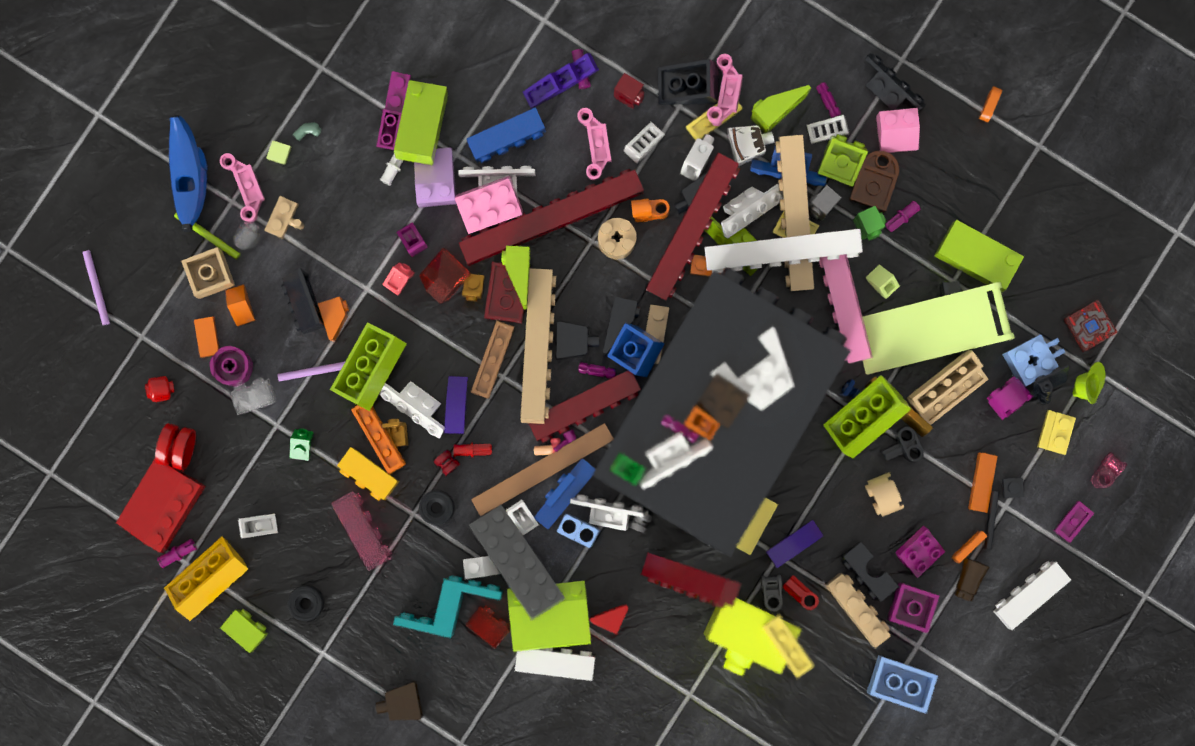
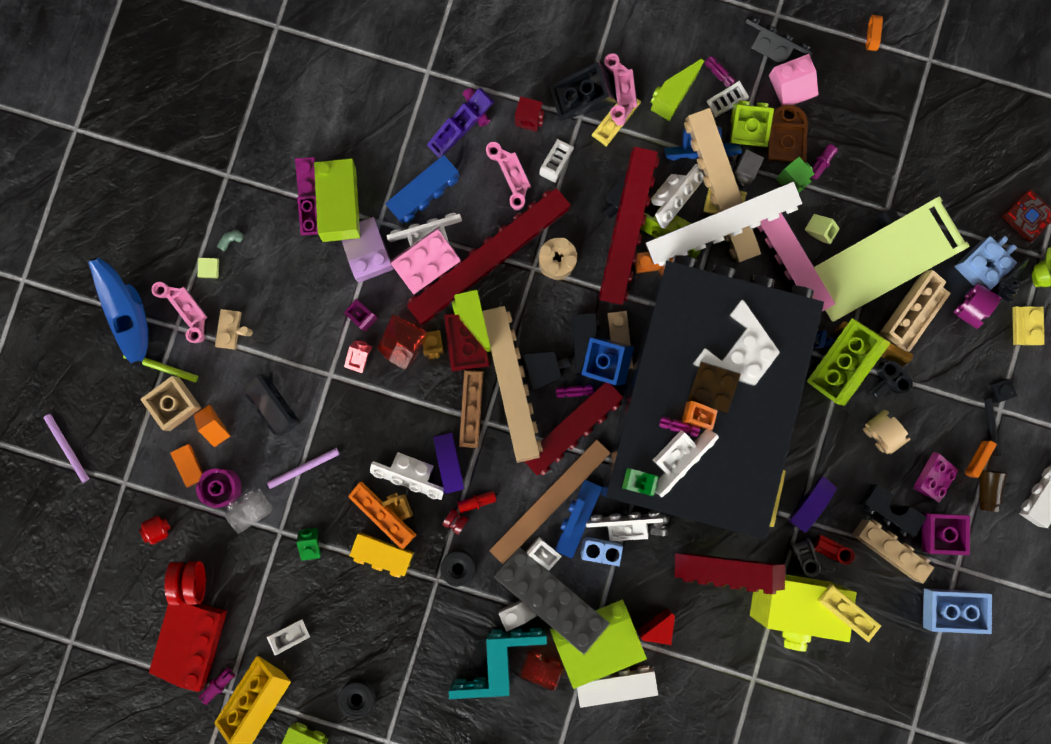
camera: 20 degrees left, 0 degrees up
clear head [232,222,261,250] -> none
orange slope [318,296,349,342] -> none
lime brick [330,322,406,411] -> none
clear pink brick [331,492,391,571] -> none
white axle [380,154,403,186] -> none
light nougat arm [534,438,561,456] -> none
magenta hand [554,430,576,452] -> none
orange piece [631,199,670,222] -> none
white torso [680,134,714,181] -> none
white torso [727,126,774,166] -> none
lime brick [934,220,1024,292] -> none
orange slope [968,452,998,513] -> none

